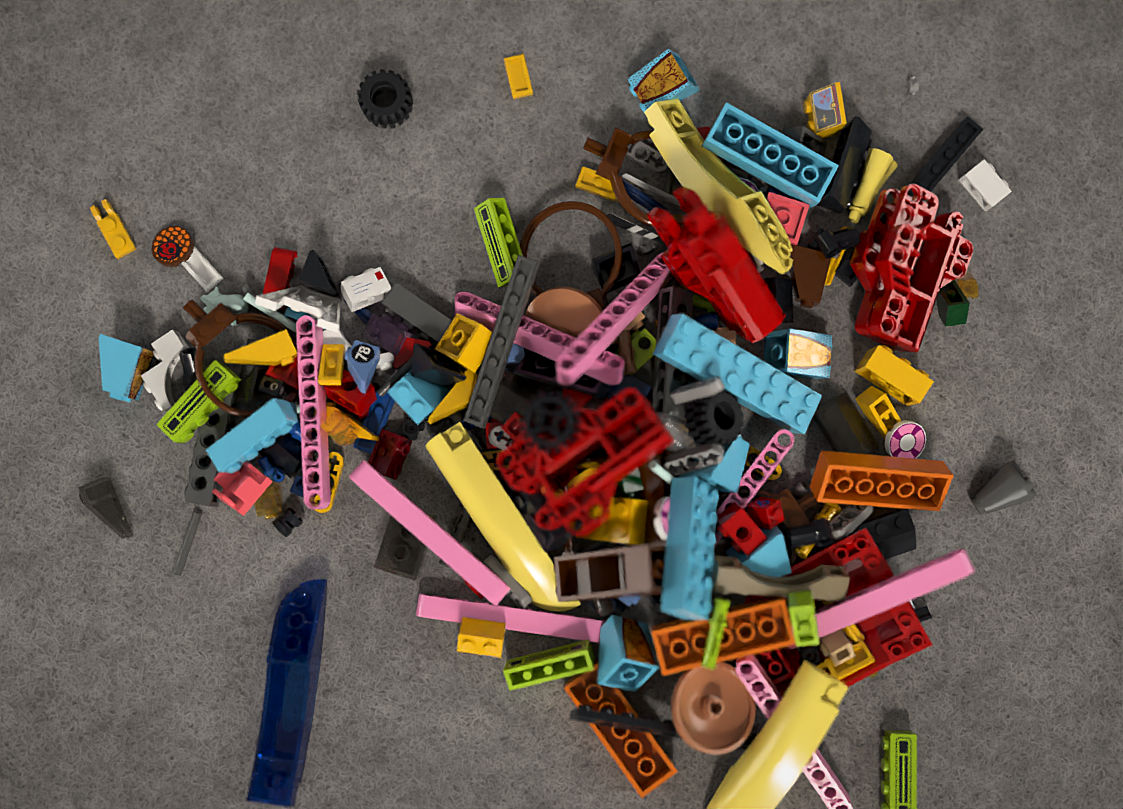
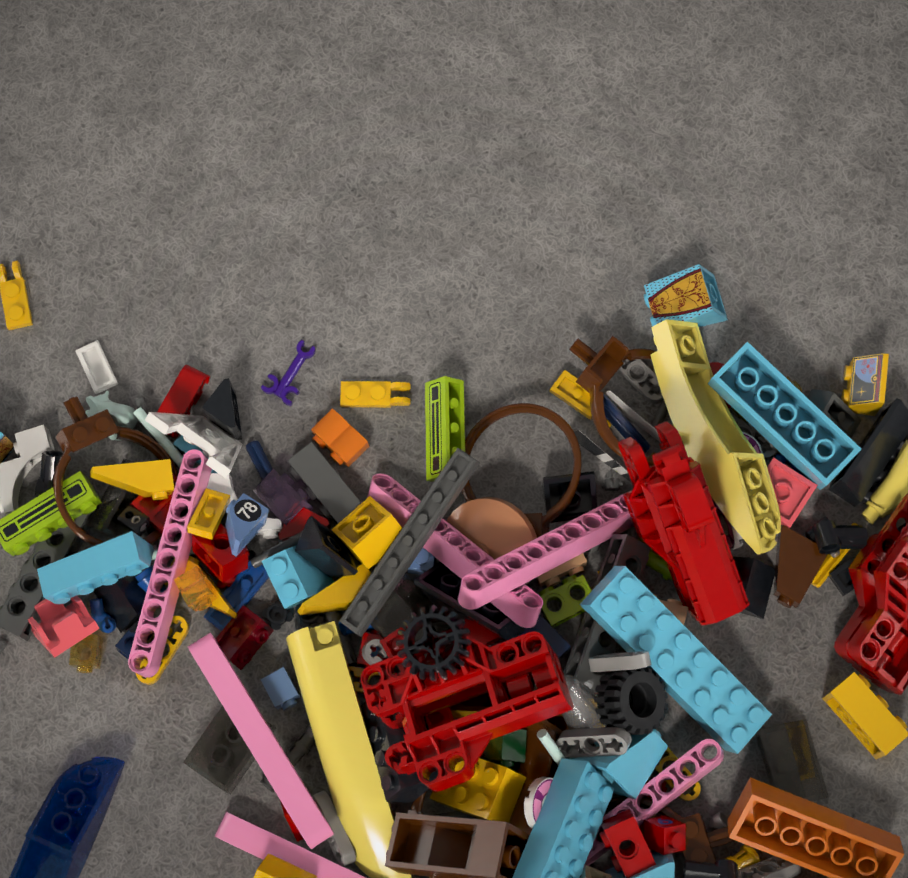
camera: 25 degrees right, 10 degrees down
tile [151,226,194,267] -> none
black wheel [272,507,303,537] -> none
white brick [341,267,391,312] -> none
black tyre [357,69,413,129] -> none
yellow tile [504,54,533,99] -> none
medium nougat pin [617,330,637,375] -> none
blue cone [692,312,718,331] -> none
slope [763,329,832,379] -> none
yellow slope [855,386,901,439] -> none
tile [884,420,926,459] -> none
none -> medium blue brick [260,667,301,711]
none -> dark purple bar [261,340,316,406]
none -> orange brick [311,408,370,467]
none -> yellow hinge [340,381,411,408]

